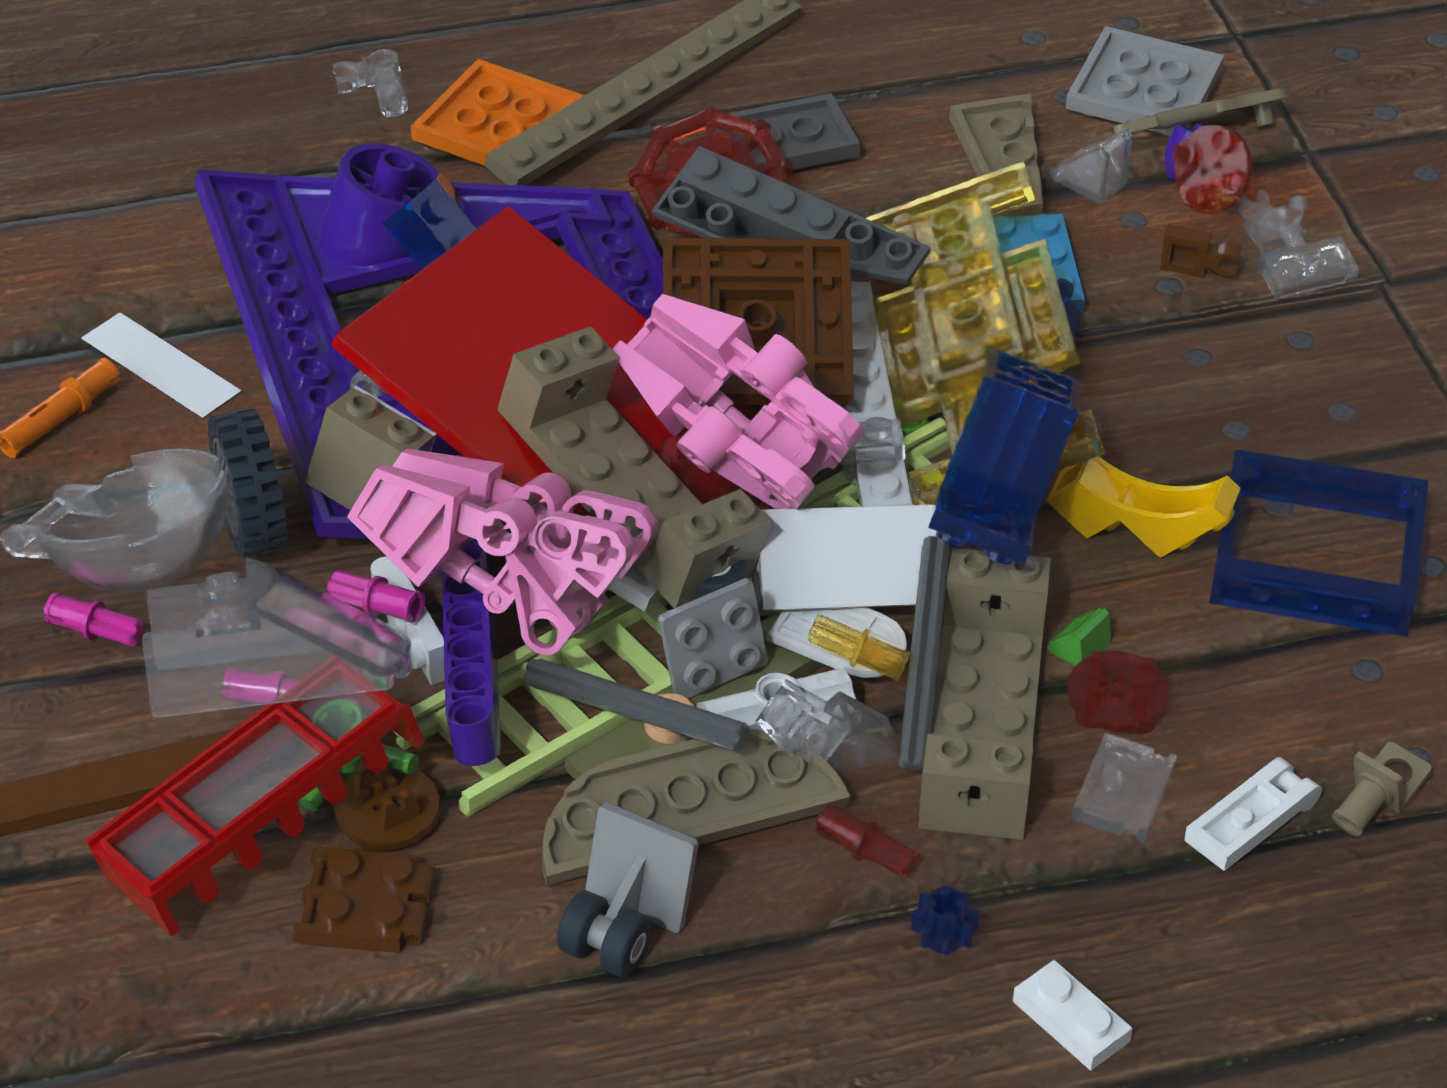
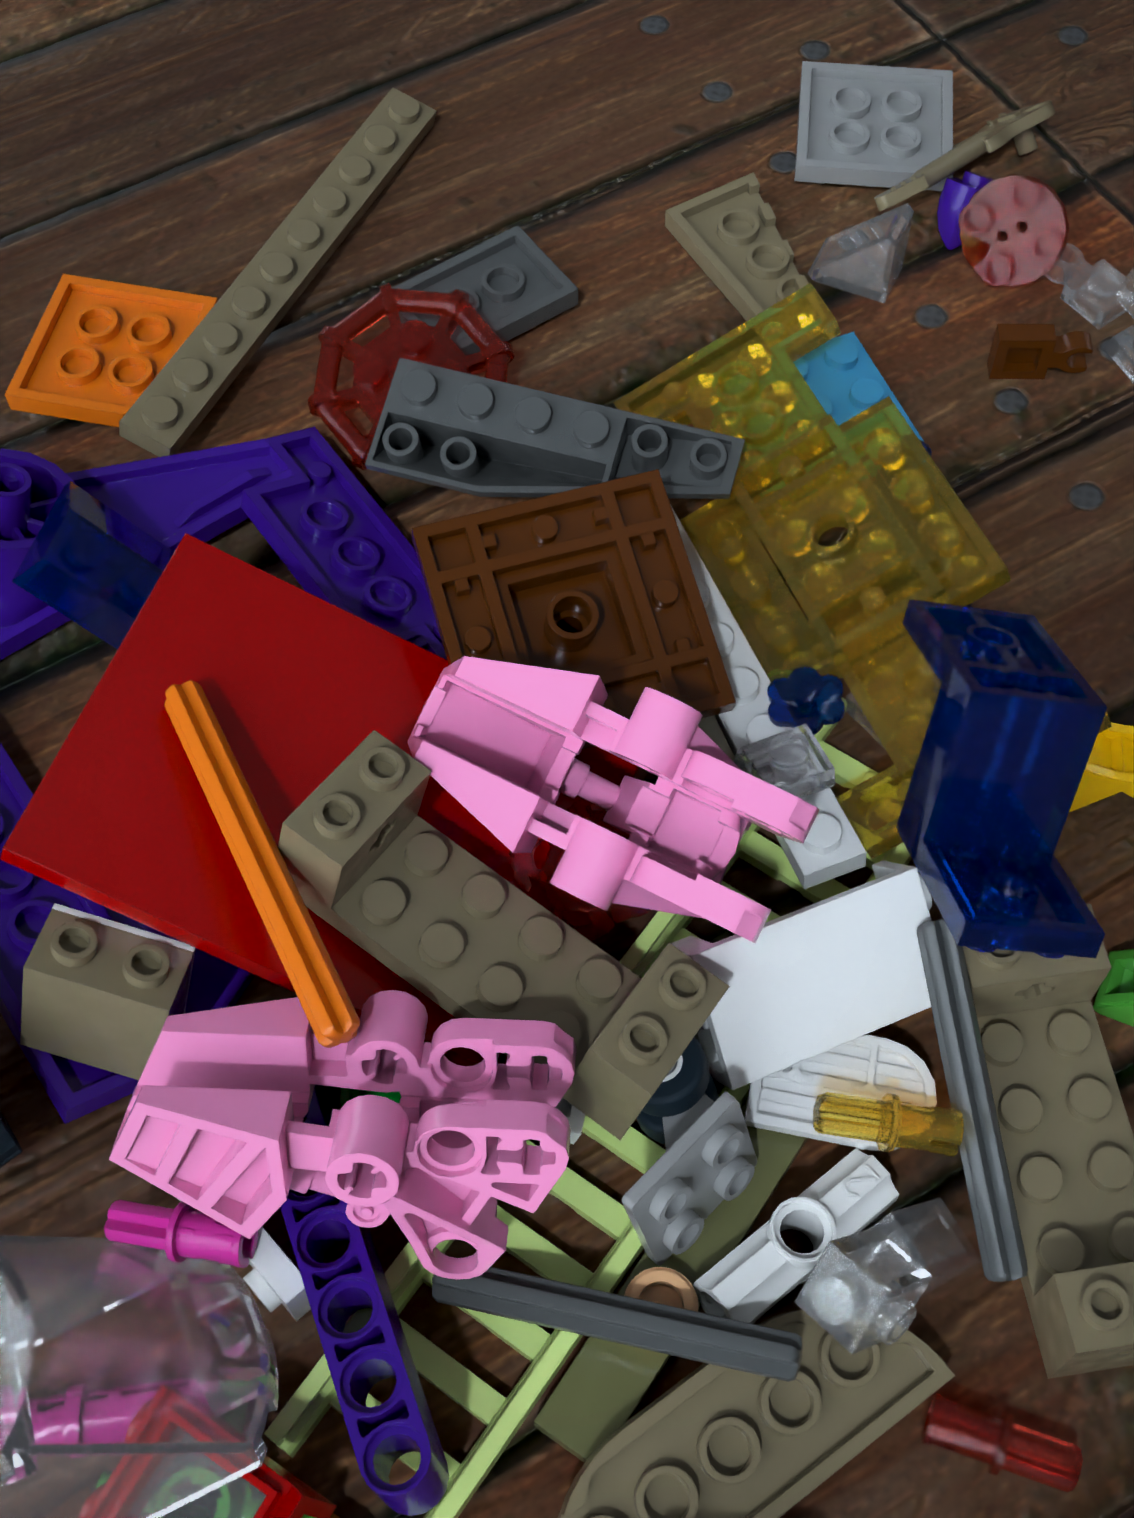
camera: 15 degrees left, 15 degrees up
none -> orange axle [164,680,360,1048]
none -> clear blue plant [767,667,845,736]

